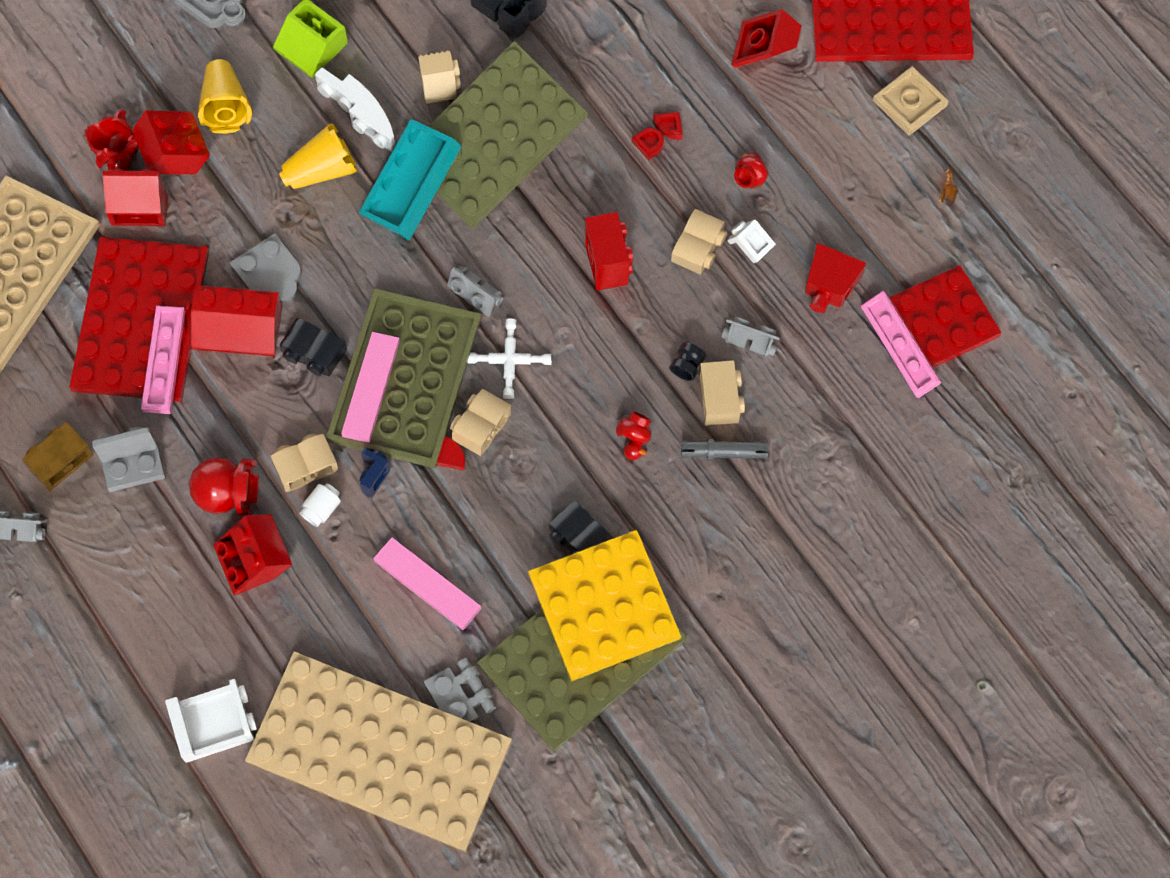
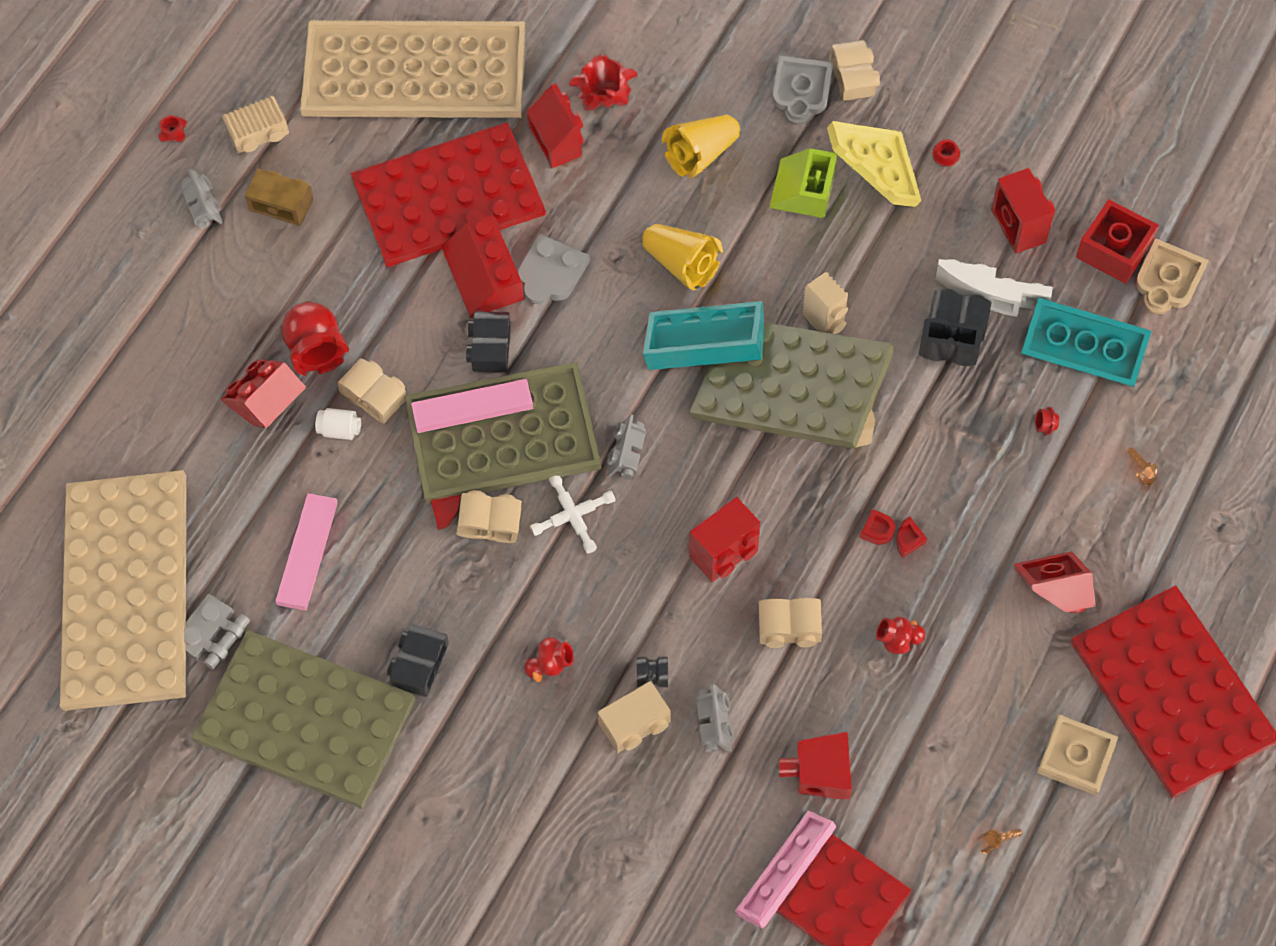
camera: 65 degrees right, 5 degrees down
light grey bracket [92,427,165,492] -> none
red brick [132,110,210,175] -> none
bright pink tile [141,306,186,414] -> none
white panel [165,679,257,763] -> none
white slope [315,67,396,152] -> none
dark blue bracket [359,448,390,498] -> none
yellow plate [528,530,681,682] -> none
dark grey pin [681,438,768,460] -> none
white bracket [727,220,776,263] -> none

